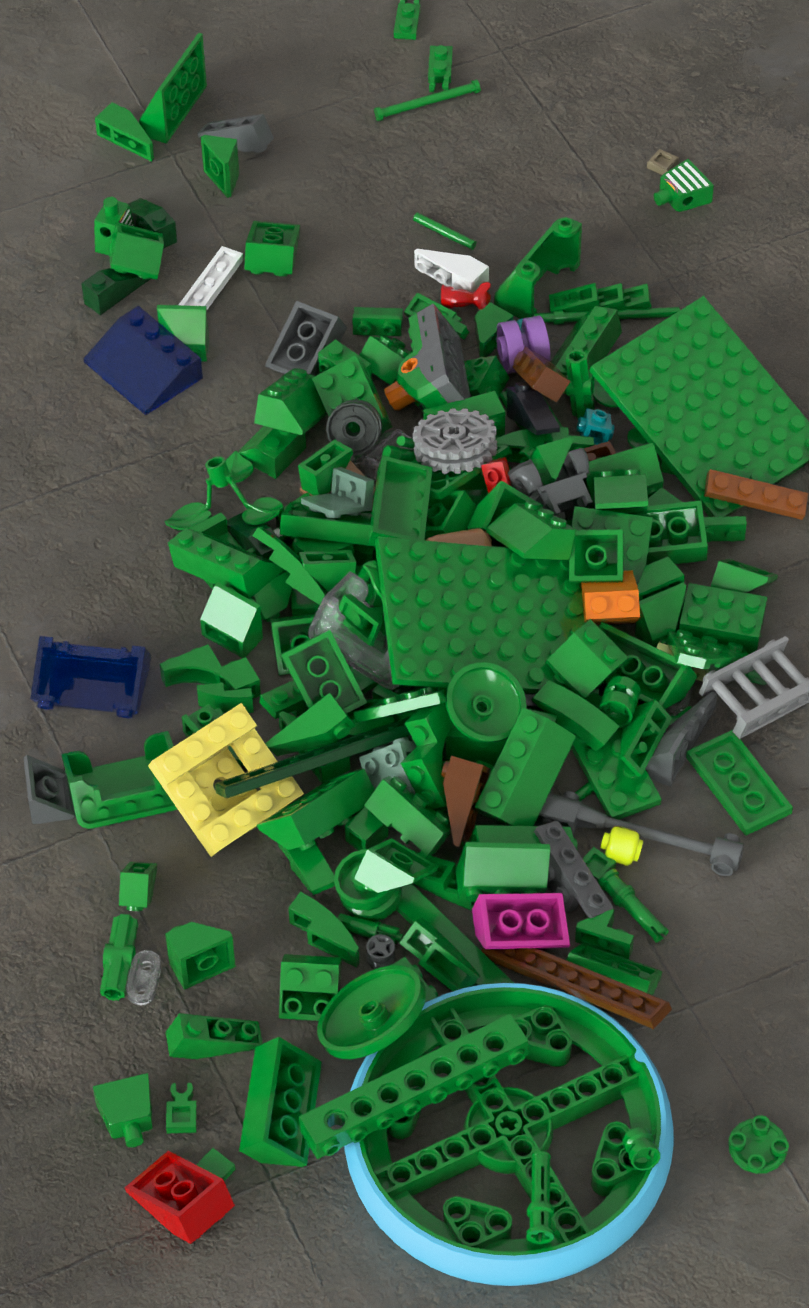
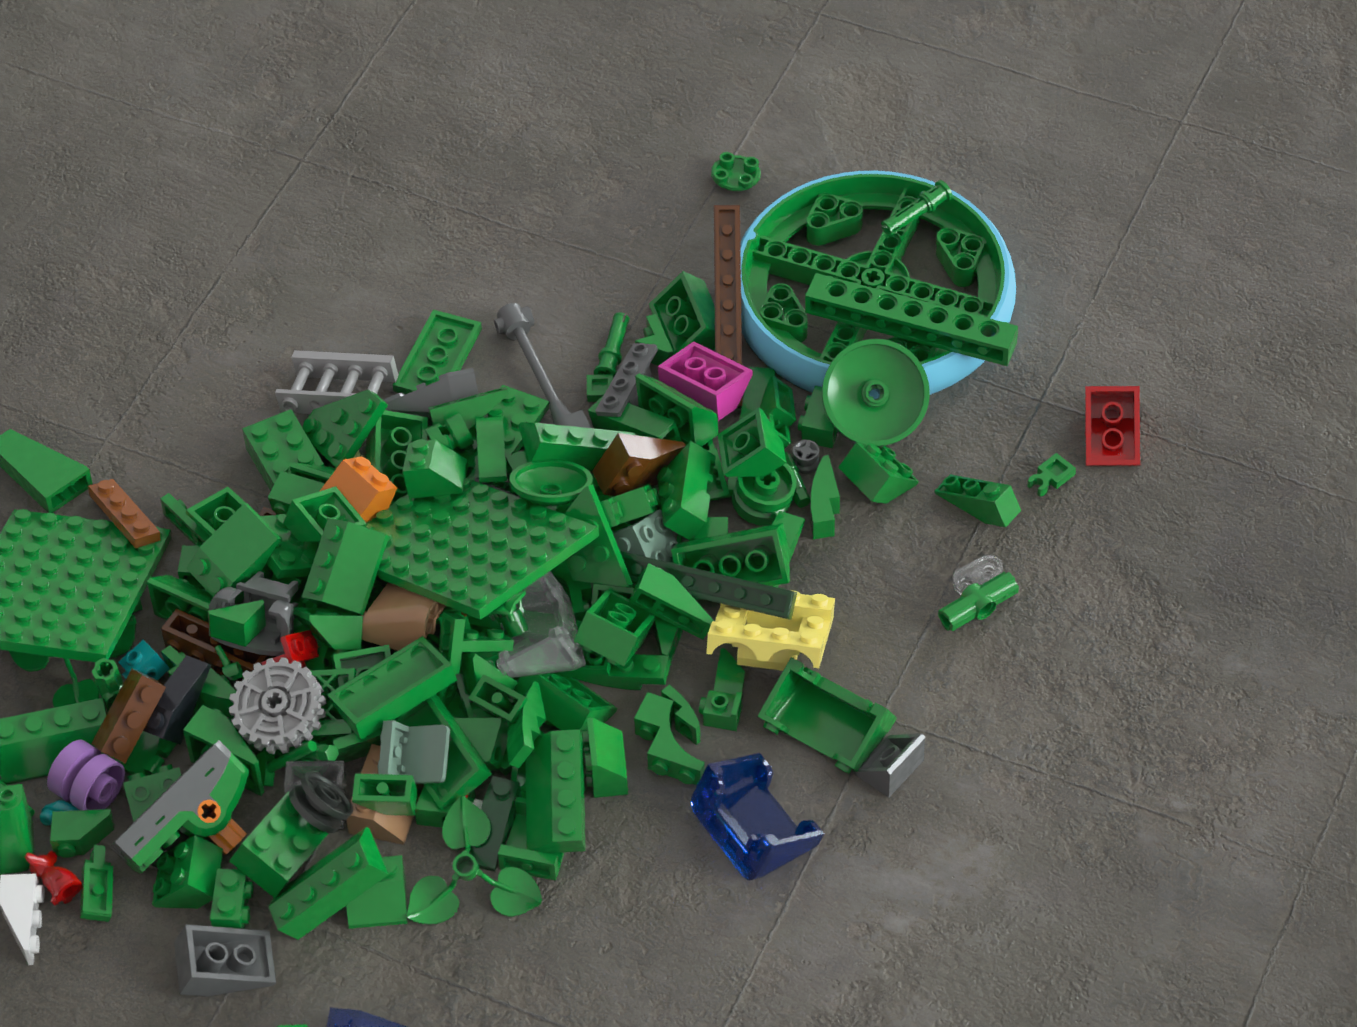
camera: 130 degrees left, 0 degrees up
green torso [93,1073,153,1147] -> none
slope [119,862,158,911] -> none
green slope [165,922,236,990] -> none
green tile [196,1148,236,1181] -> none
green slope [239,1037,322,1167] -> none
green slope [335,594,383,646] -> none
green bracket [352,307,403,336] -> none
neon yellow head [600,826,643,866] -> none
green wheel [623,1127,660,1171] -> none
green slope [711,559,778,593] -> none

